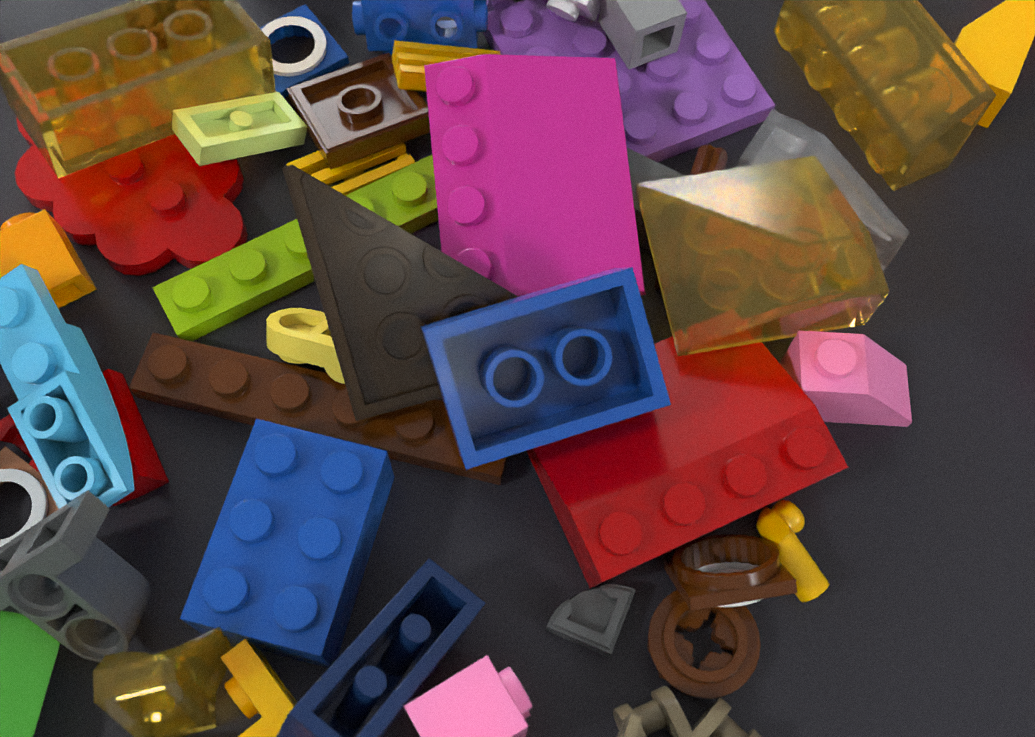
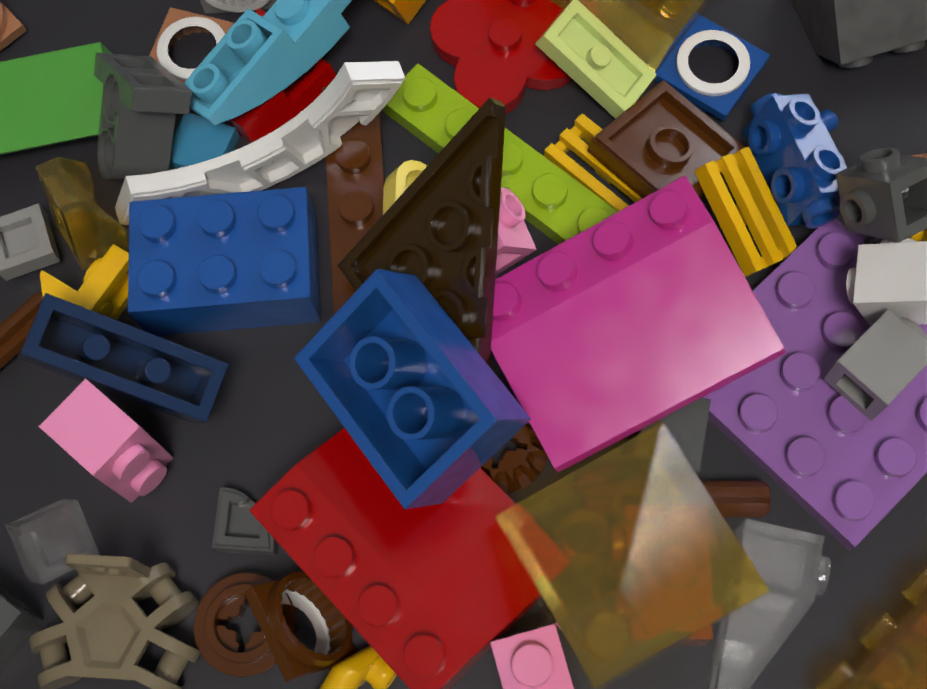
camera: 80 degrees right, 5 degrees up
none -> white tile [115,61,405,225]
none -> dark azure tile [169,113,240,169]

